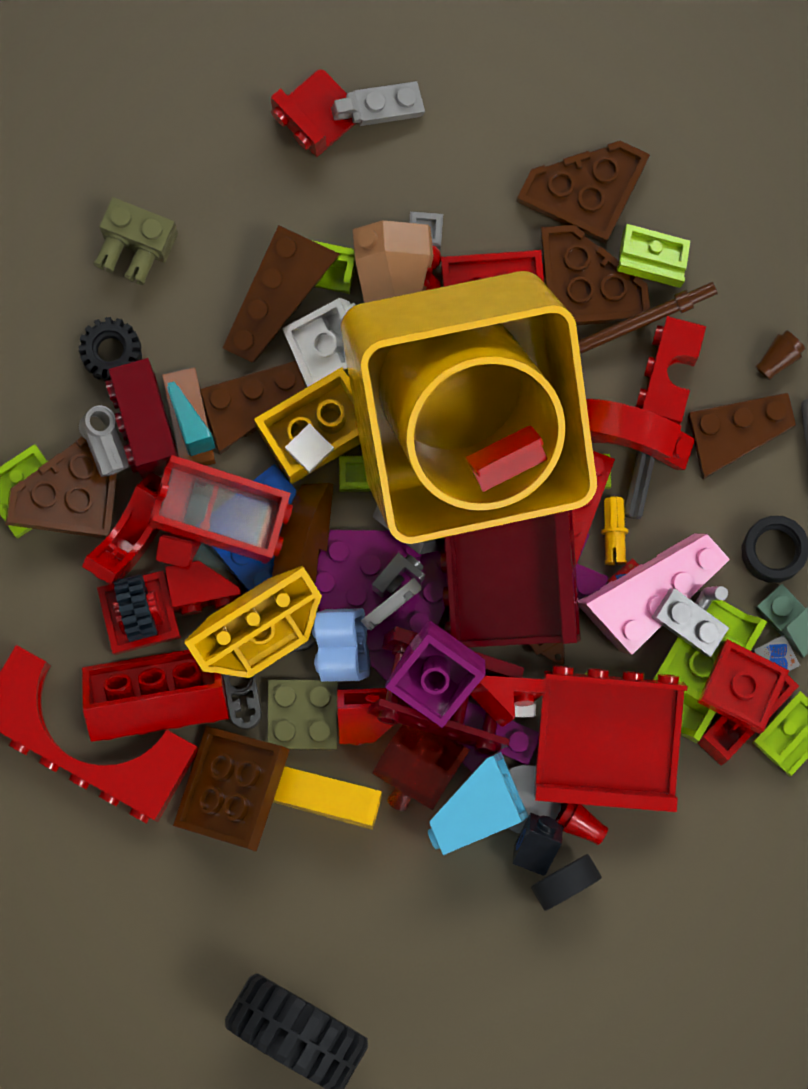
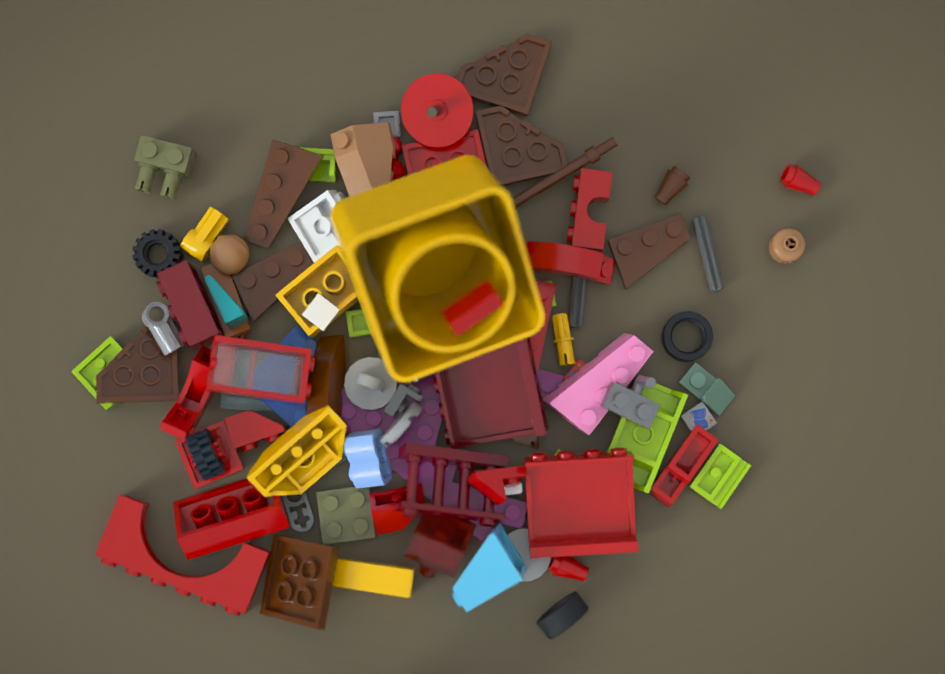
camera: 10 degrees left, 5 degrees up
red slope [156,532,201,567] -> none
red bracket [271,69,356,157] -> none
light grey hinge [331,81,425,126] -> none
magenta slope [385,620,486,728] -> none
black brick [513,813,563,876] -> none
lime plate [617,224,690,288] -> none
red plate [698,639,789,734] -> none
none -> yellow piece [180,207,230,262]
none -> medium nougat hair [210,234,250,274]
none -> light grey tile [344,357,398,410]
none -> red piece [401,73,474,147]

